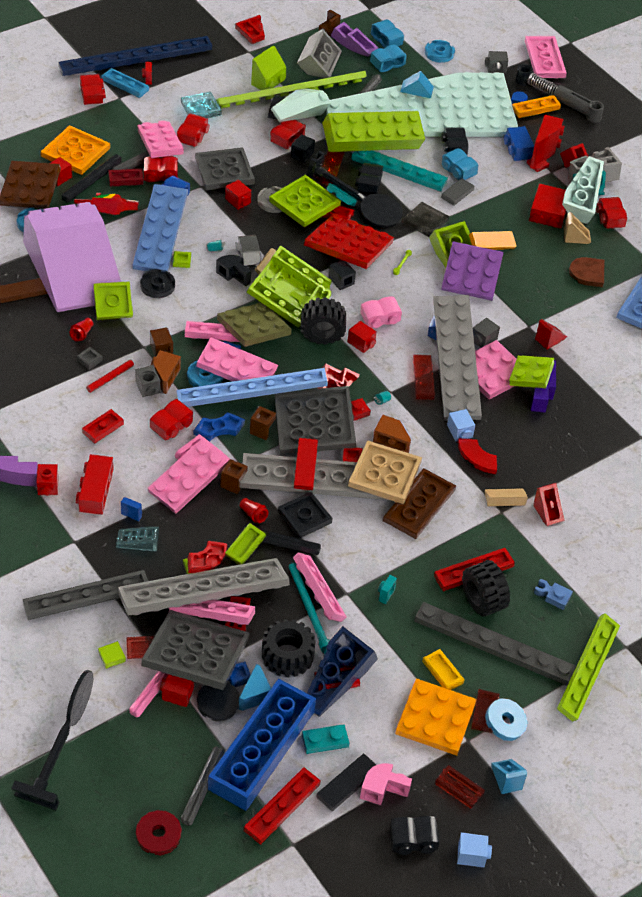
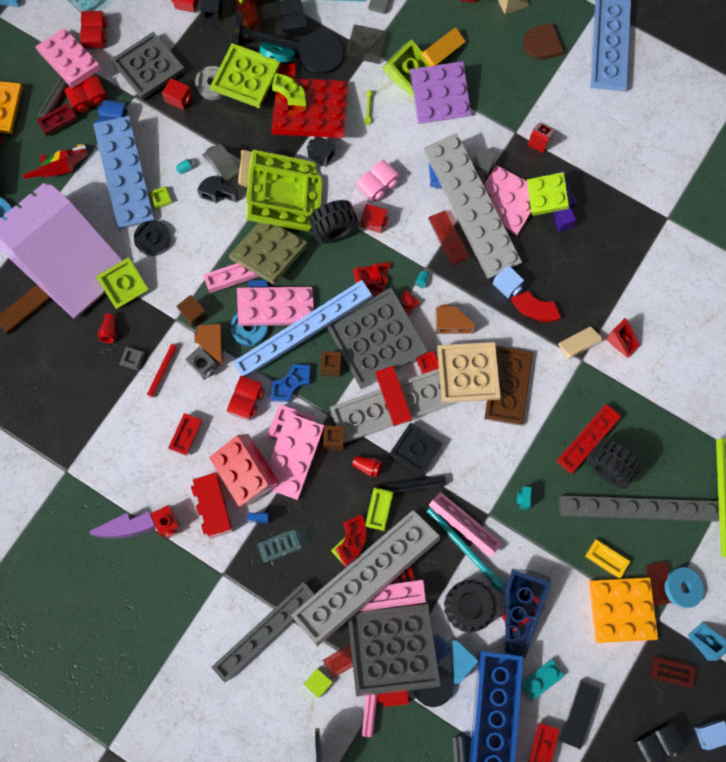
camera: 20 degrees left, 25 degrees up
black axle [61,154,122,202] -> none
bright pink brick [360,763,412,805] -> none
medium blue plate [534,579,573,610] -> none
none -> brick [209,434,279,507]
none -> lime tile [272,73,306,106]

